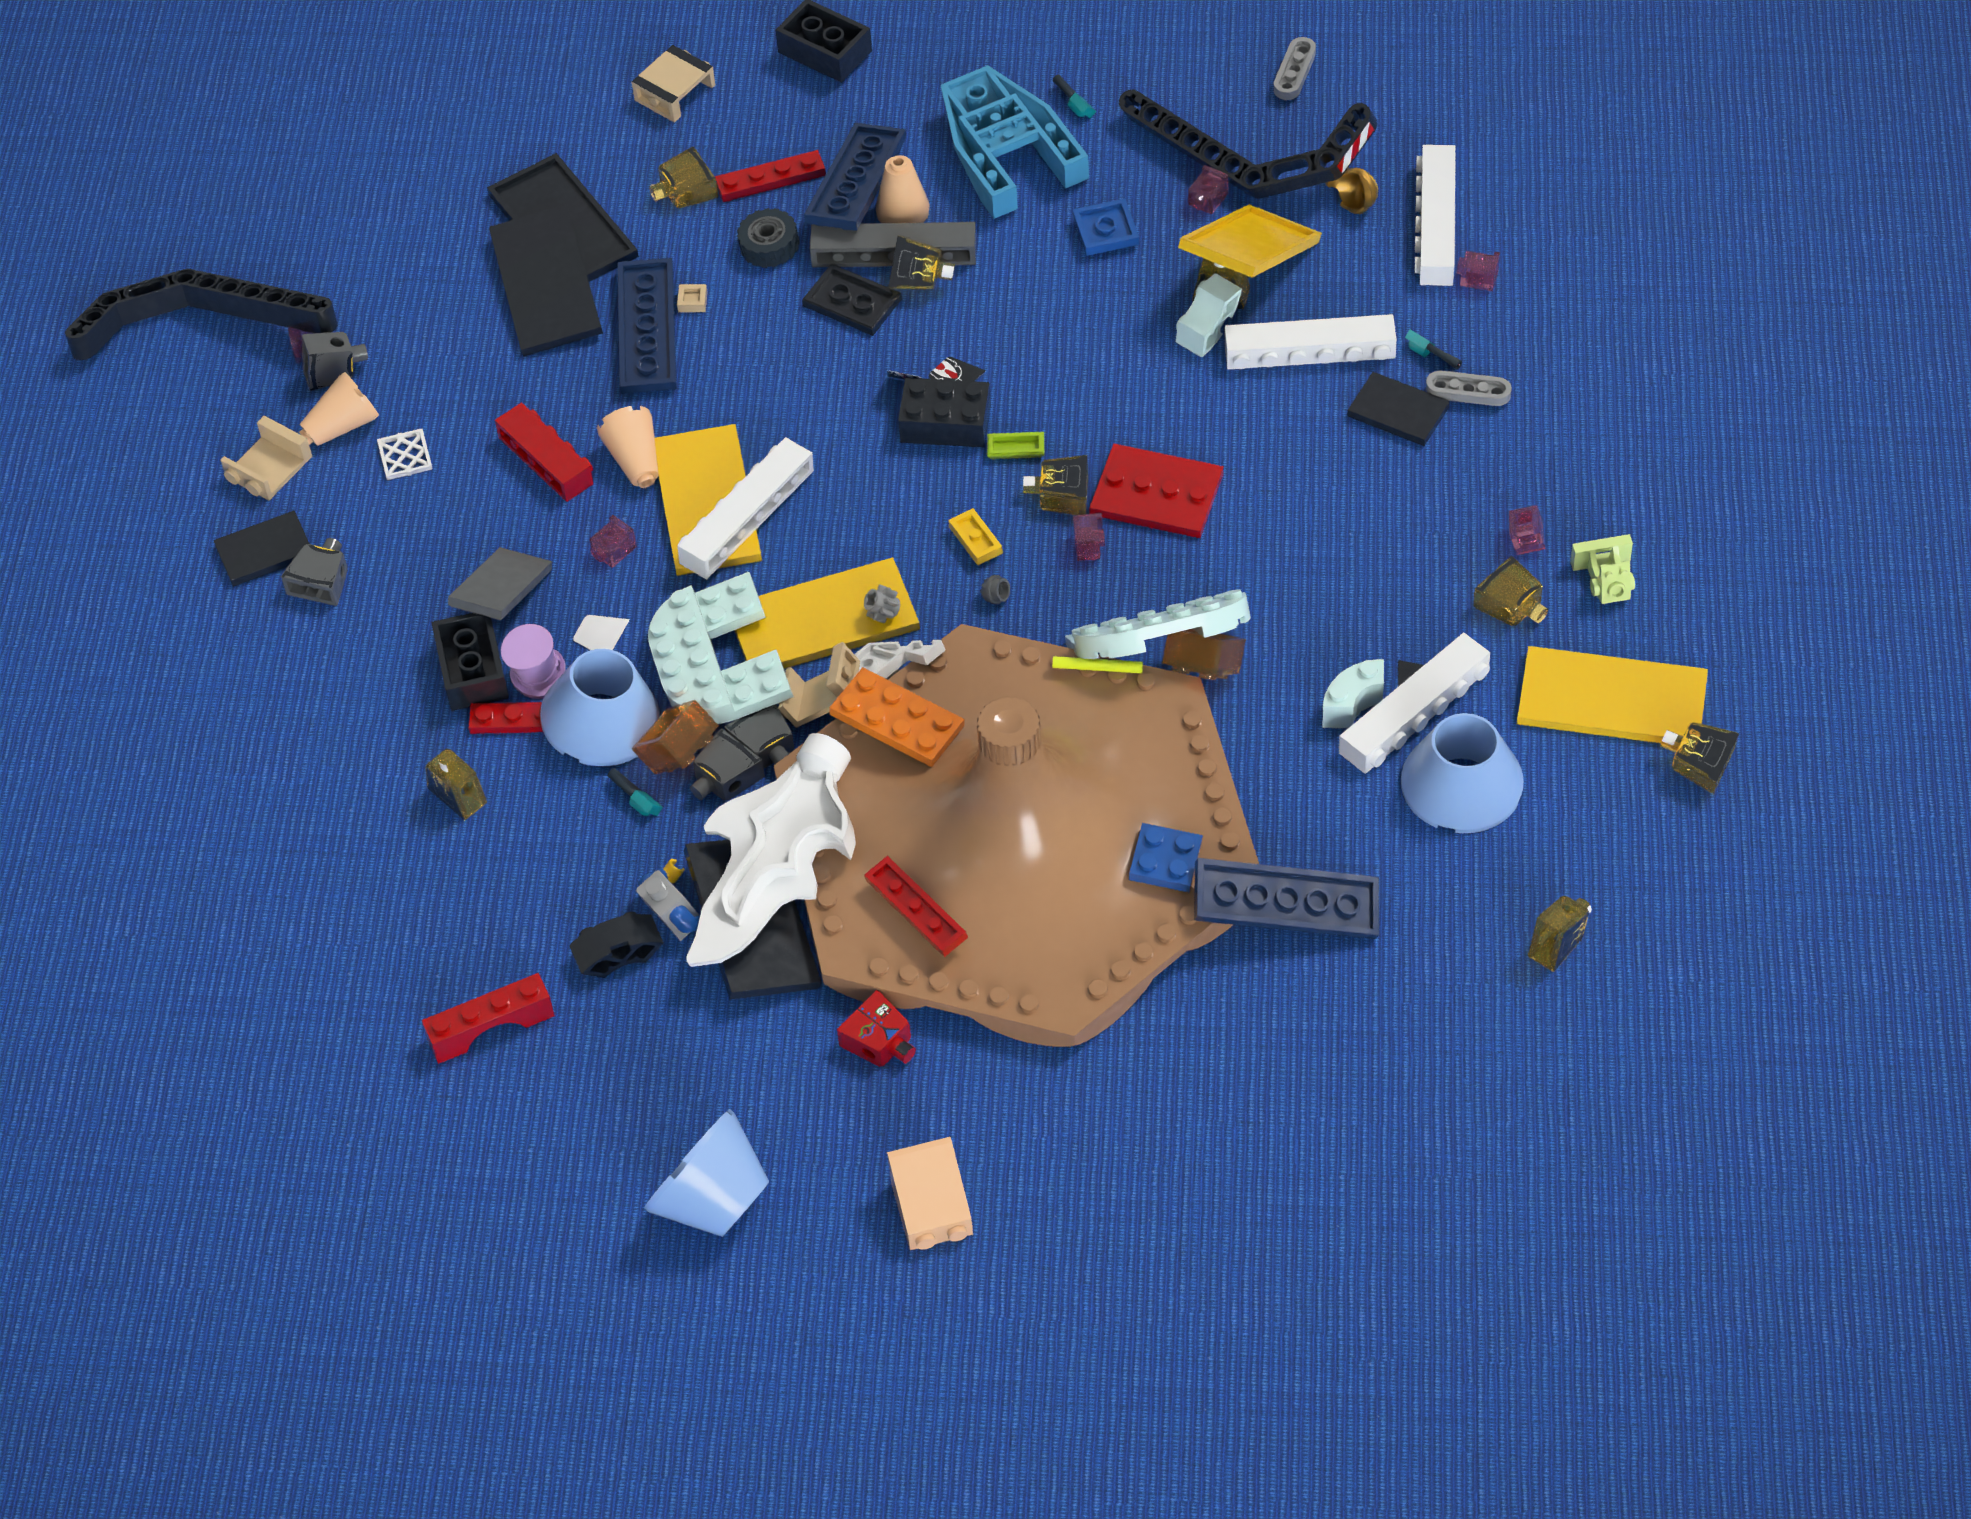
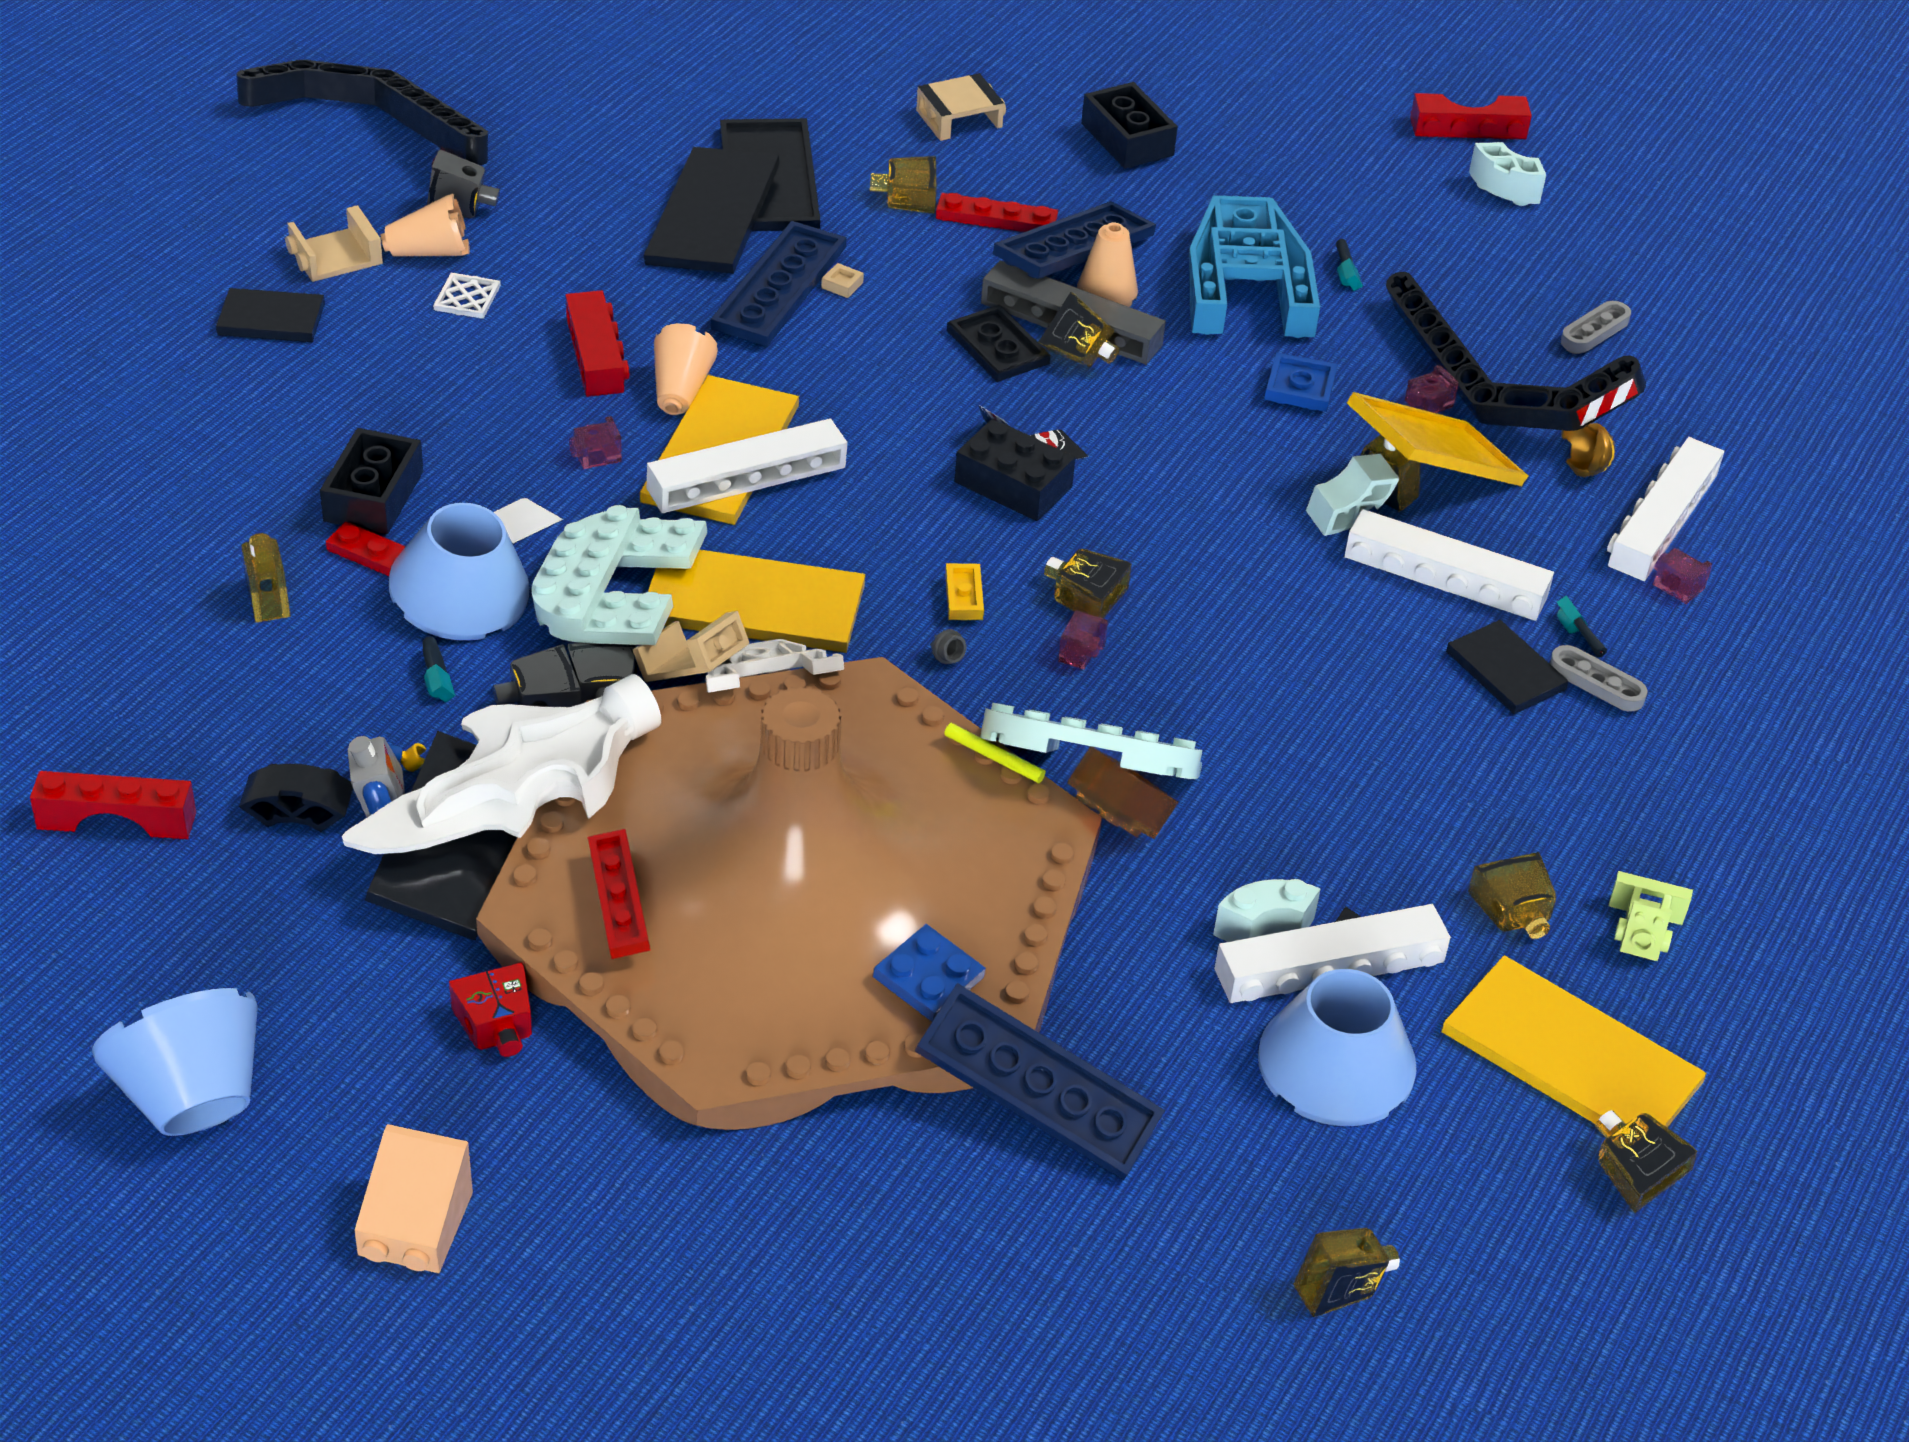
camera: 20 degrees right, 10 degrees down
dark grey torso [281,538,348,606] -> none
dark grey tile [448,547,552,620] -> none
lavender hat [501,624,566,699] -> none
clear orange piece [631,700,719,774] -> none
black wheel [737,208,800,268] -> none
orange plate [829,667,965,767] -> none
light grey gear [864,585,900,623] -> none
lime tile [987,432,1045,459] -> none
red plate [1089,443,1224,539] -> none
clear pink brick [1509,505,1546,555] -> none

